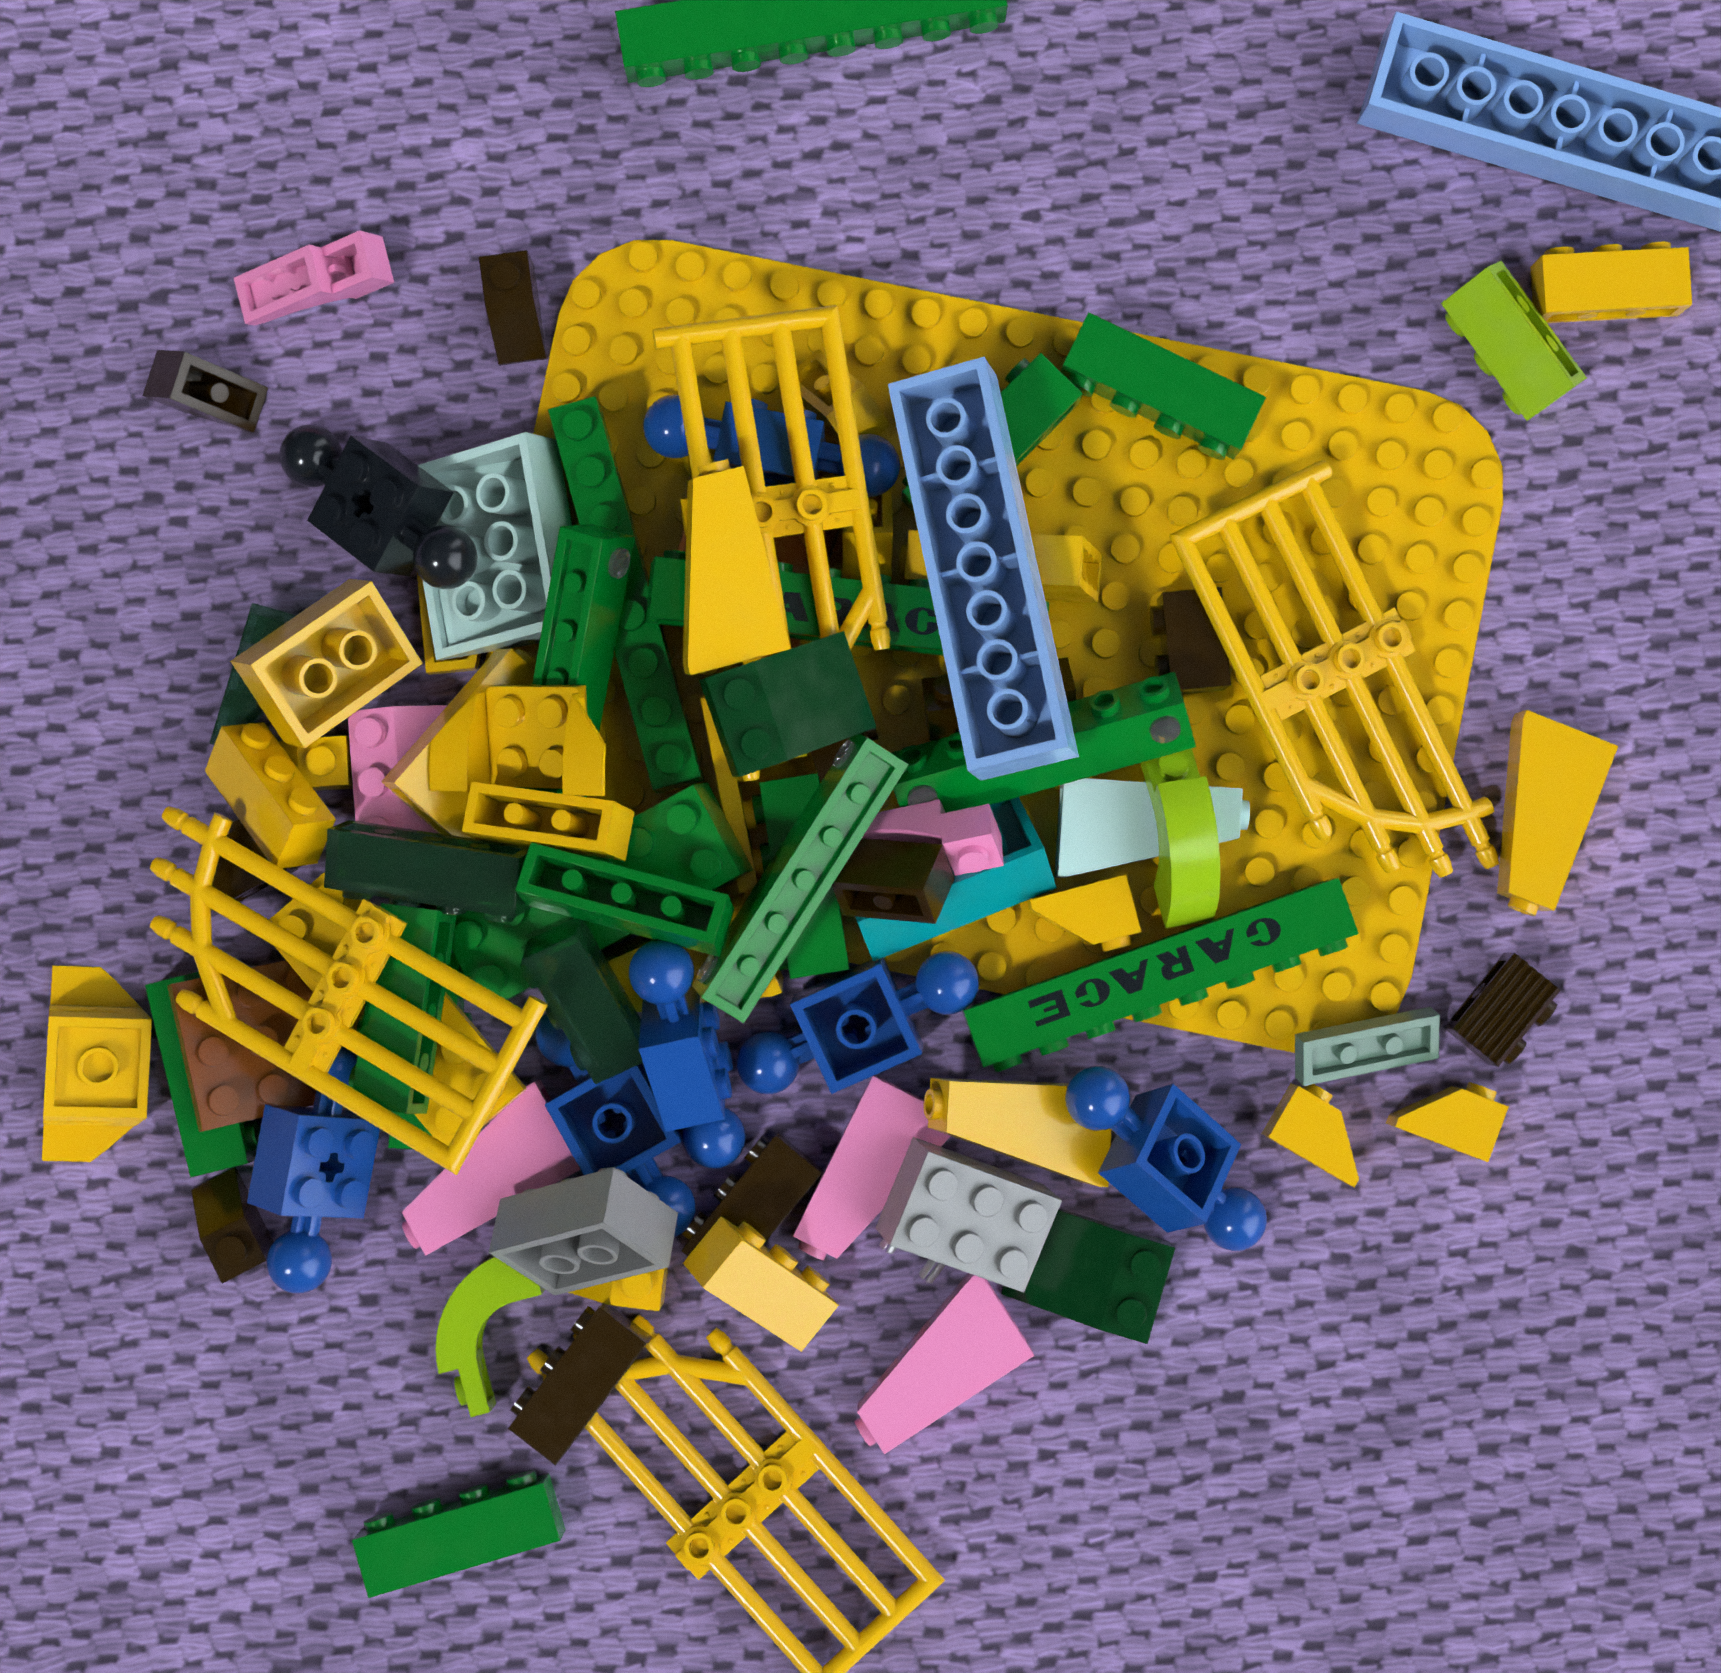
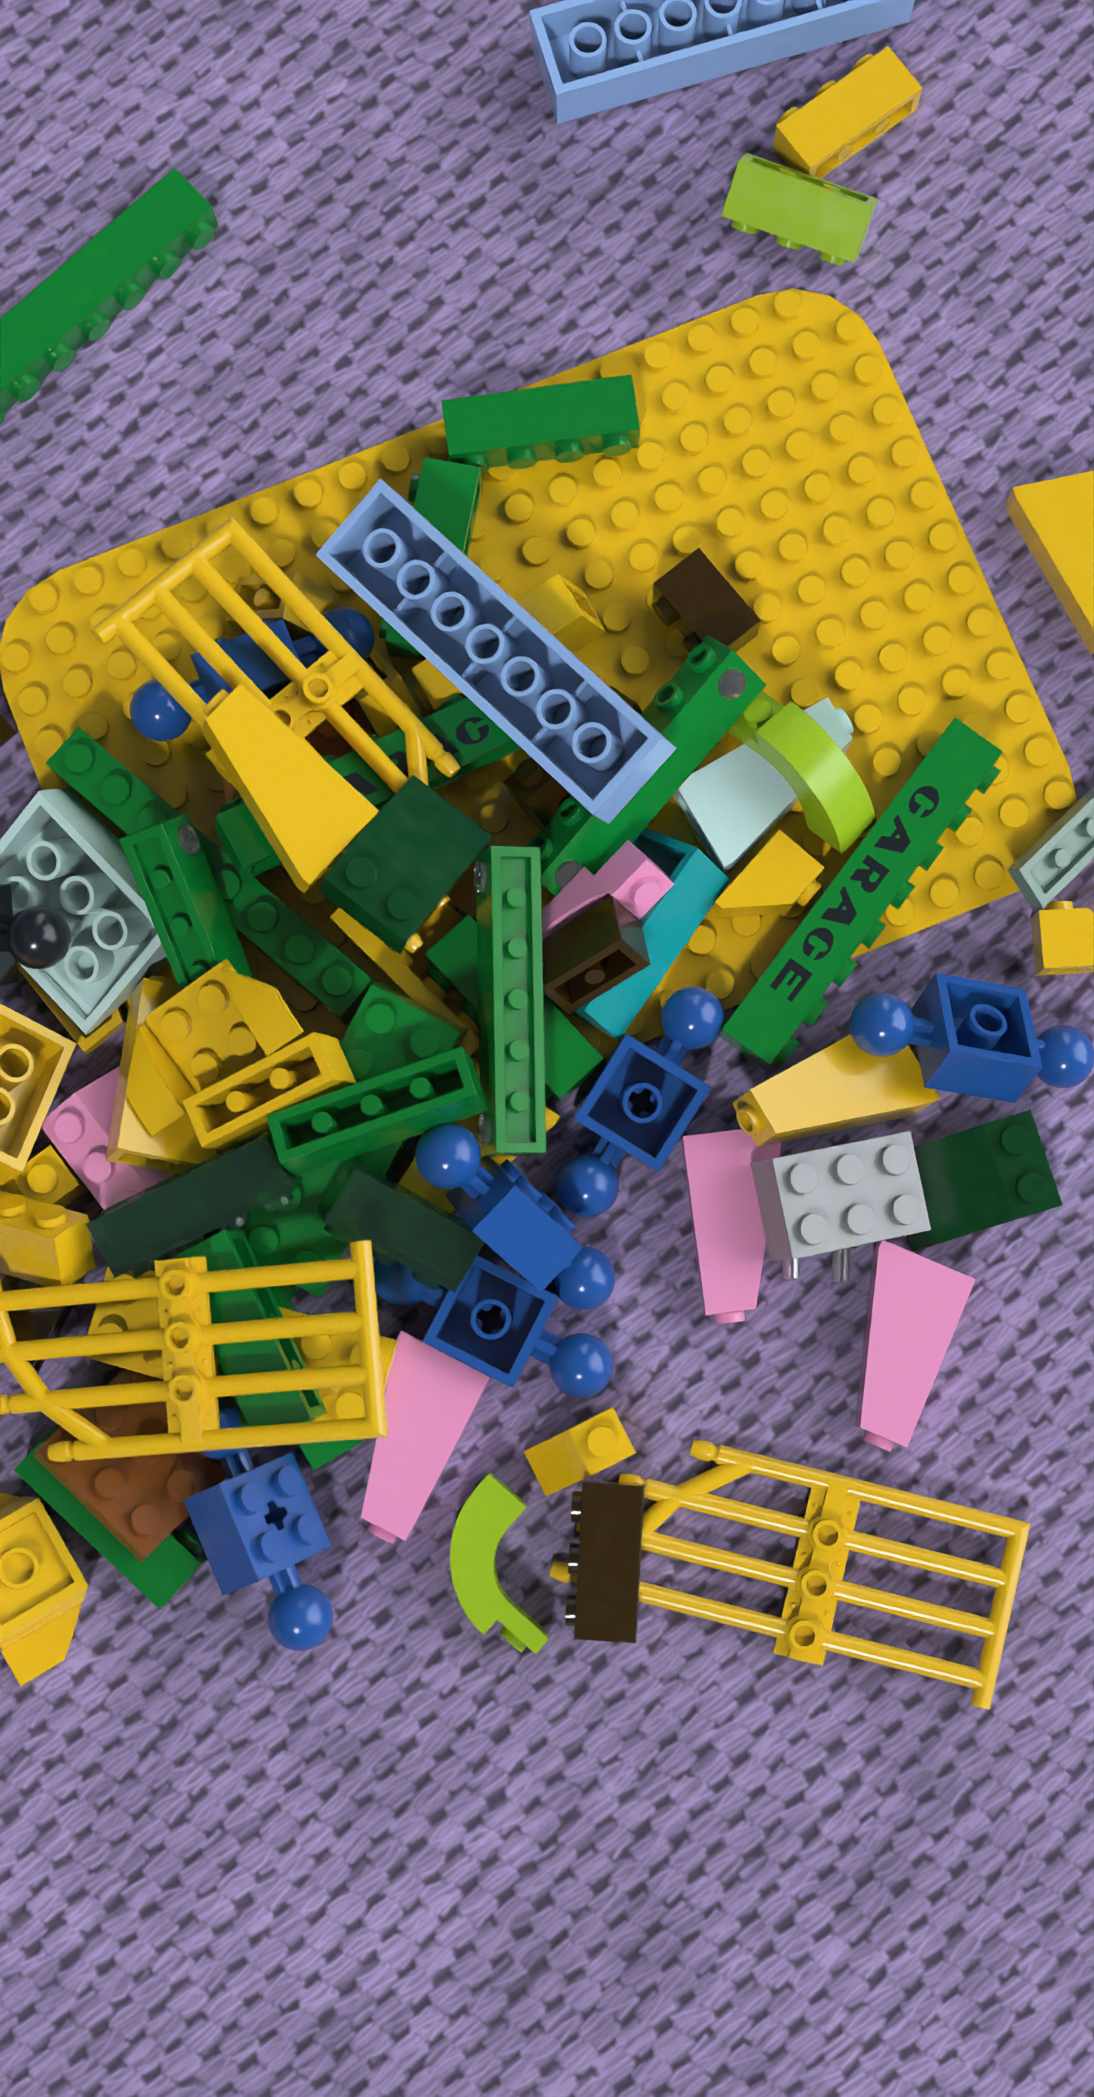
camera: 30 degrees left, 5 degrees down
dark brown slope [191,1167,274,1284] -> none
green brick [352,1470,566,1598] -> none
light grey brick [488,1167,678,1295] -> none
dark brown brick [681,1132,822,1256] -> none
yellow brick [683,1216,839,1352] -> none
yellow piece [1169,460,1499,878] -> none

